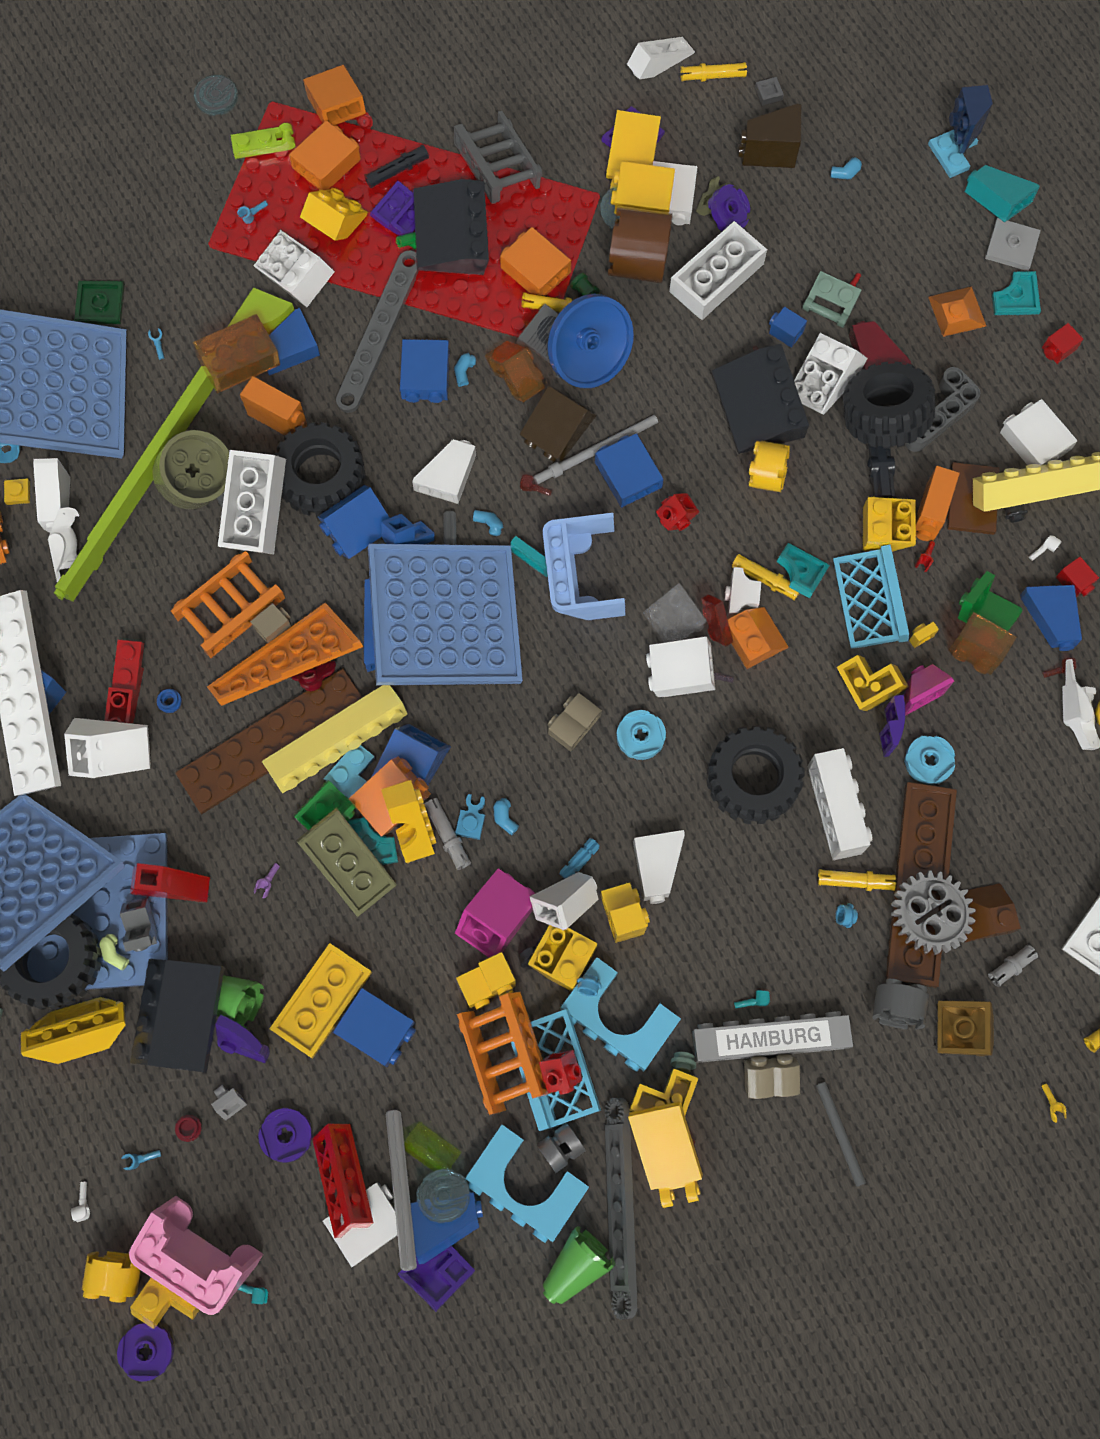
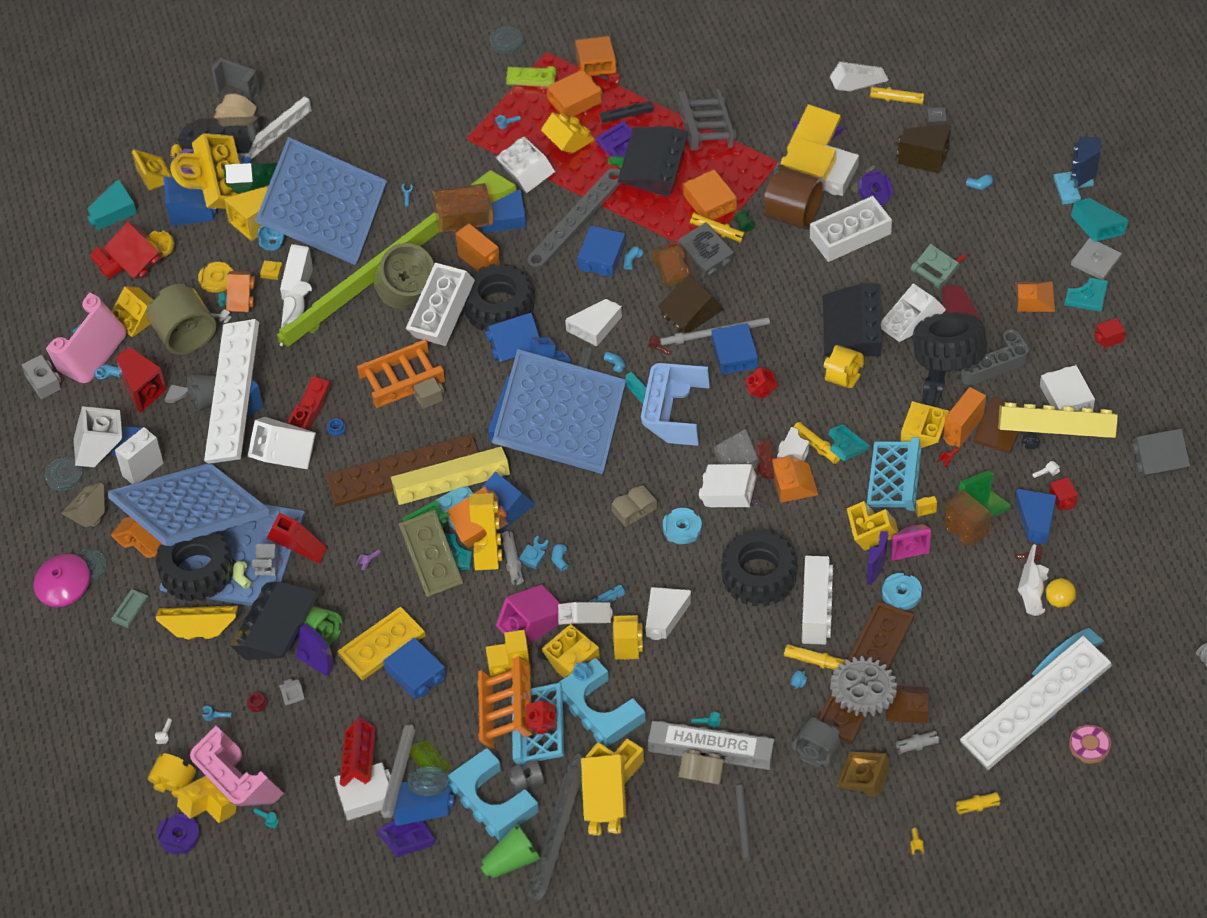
camera: 20 degrees right, 20 degrees down
dark green tile [74,281,125,324] -> none
orange wing [207,603,363,706] -> none
dark purple plate [258,1108,313,1163] -> none
dark red plate [291,661,336,691] -> none
blue dish [548,294,634,388] -> none
sand green plate [670,1052,697,1073] -> none
blue brick [769,307,807,348] -> none

